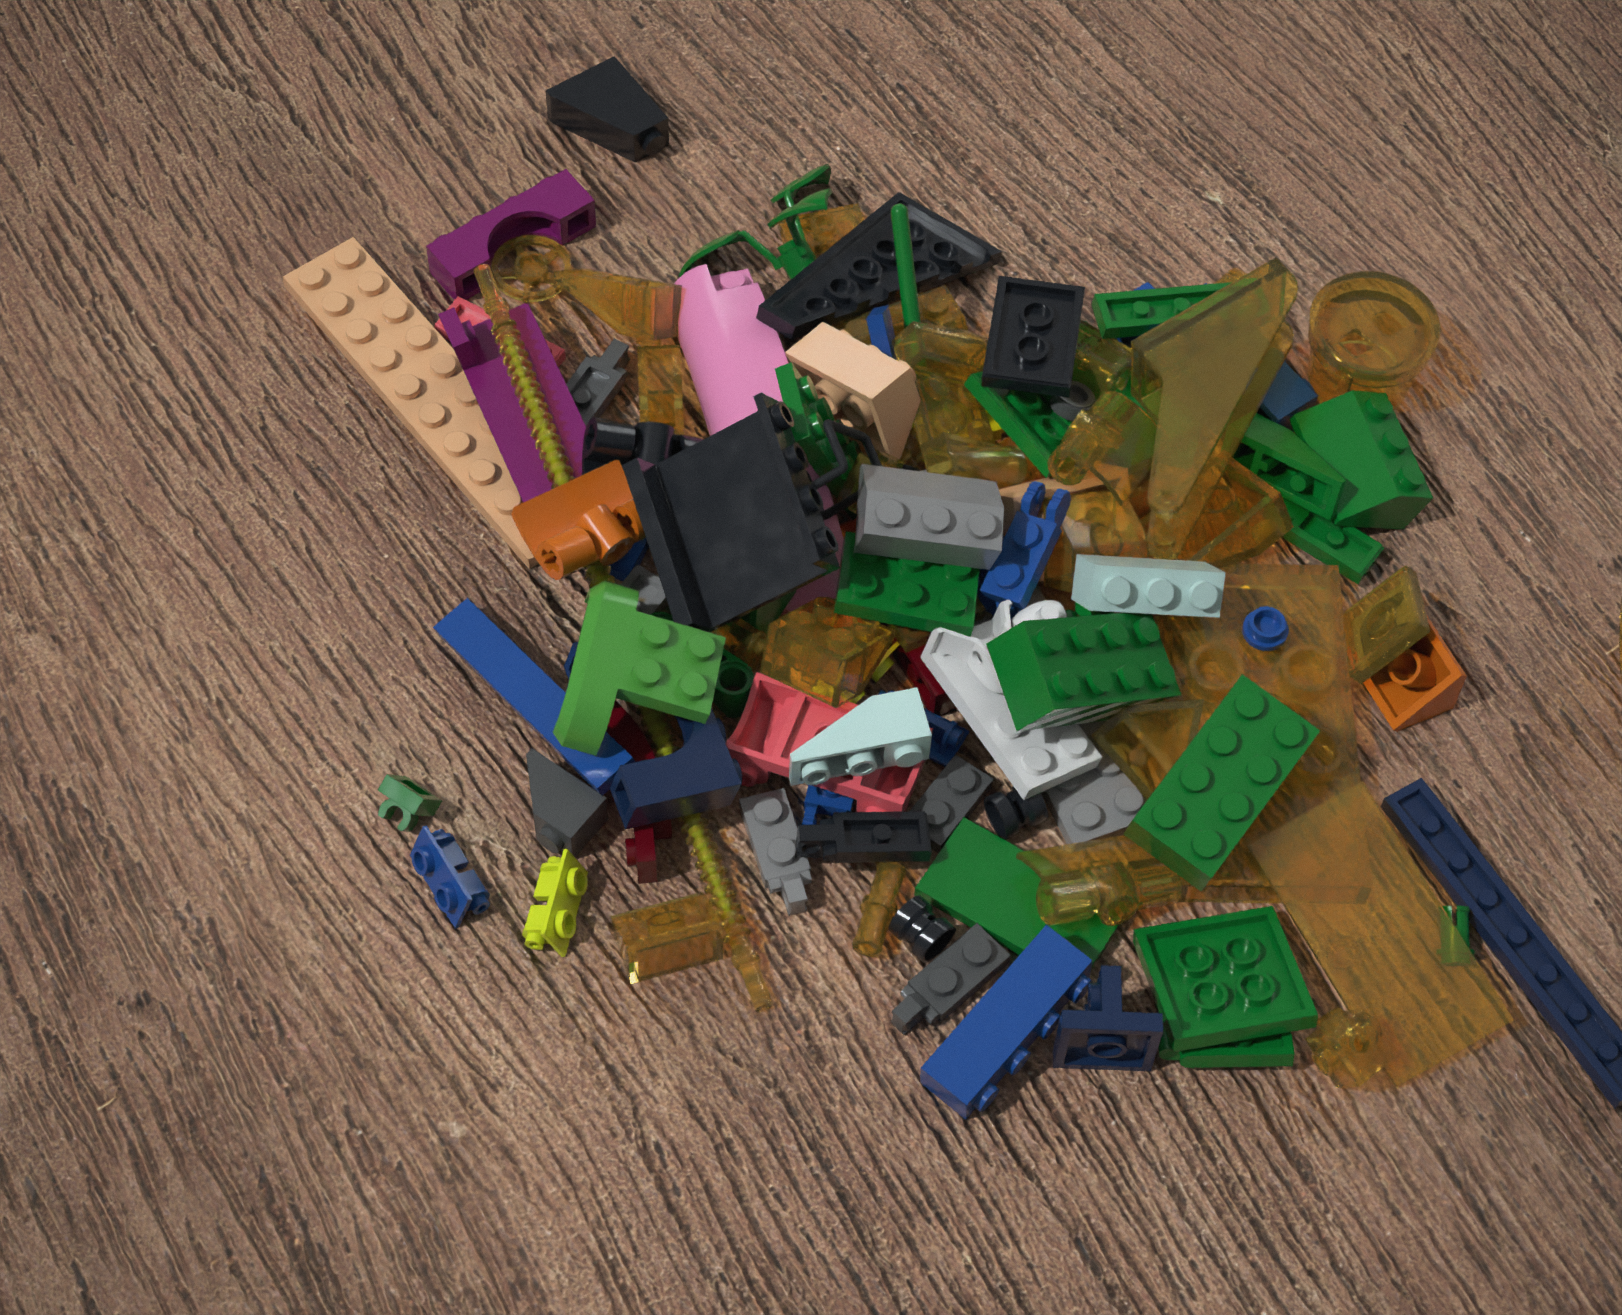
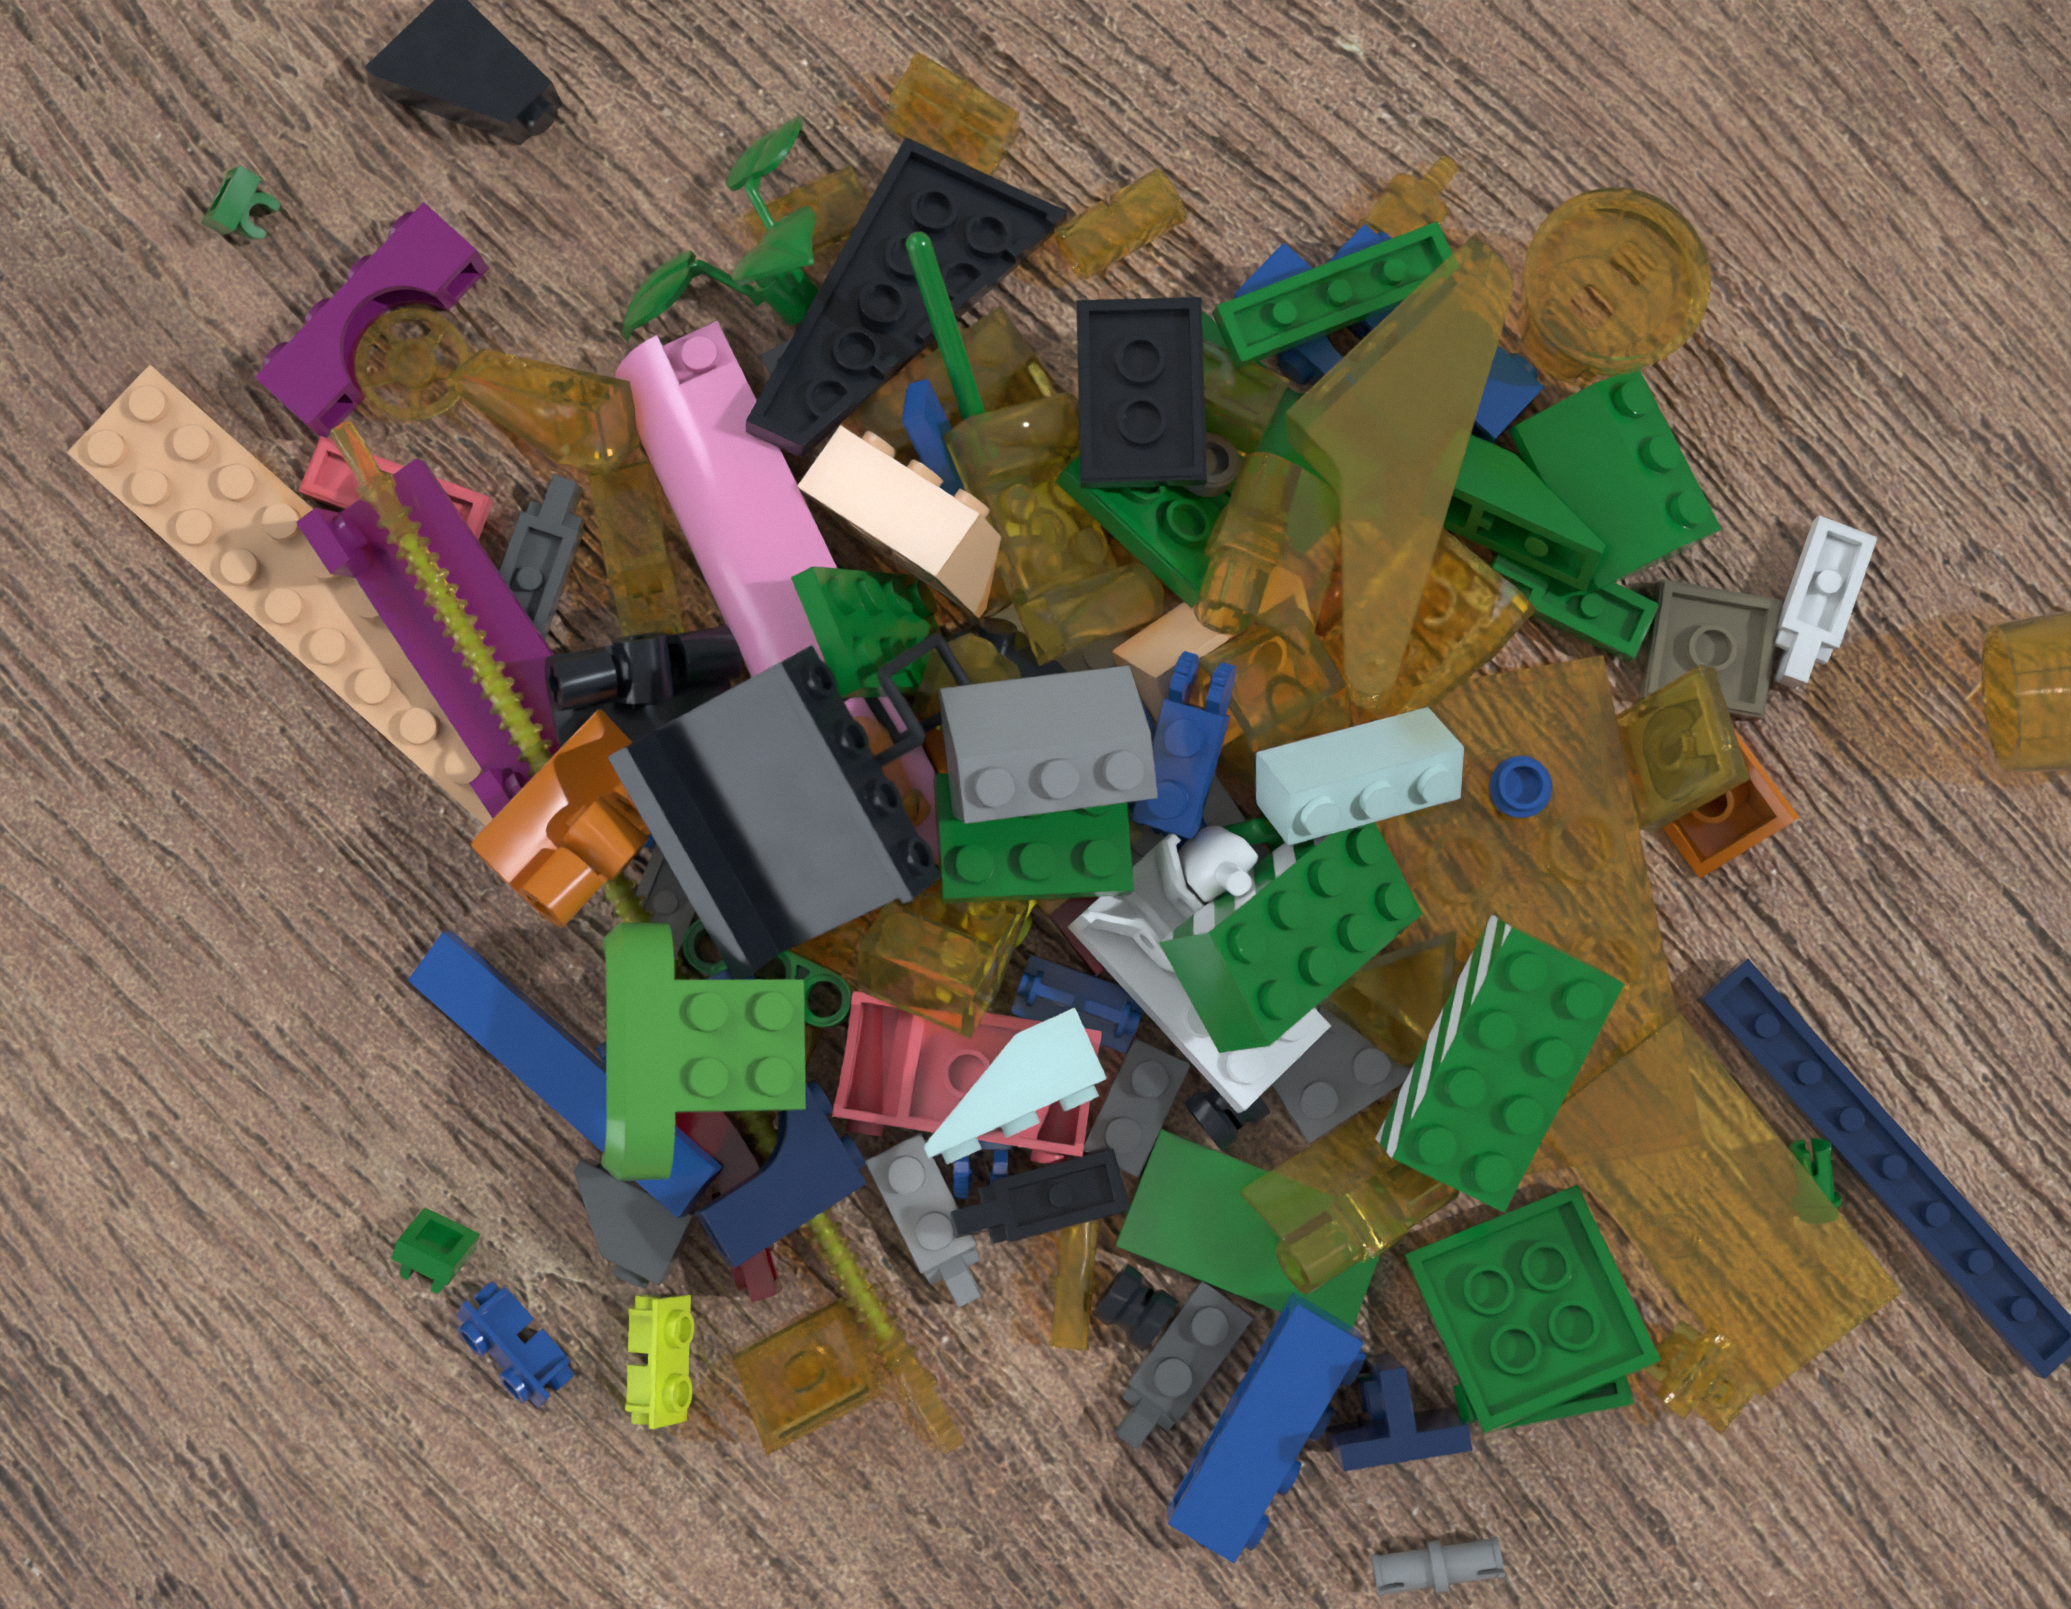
camera: 10 degrees left, 25 degrees up
none -> green tile [201,165,281,240]
none -> clear yellow hinge [884,51,1019,176]
none -> clear yellow pin [1053,168,1187,282]
none -> light grey pin [1371,1536,1505,1597]
none -> dark tan tile [1638,579,1782,721]
none -> white hinge [1773,516,1877,690]

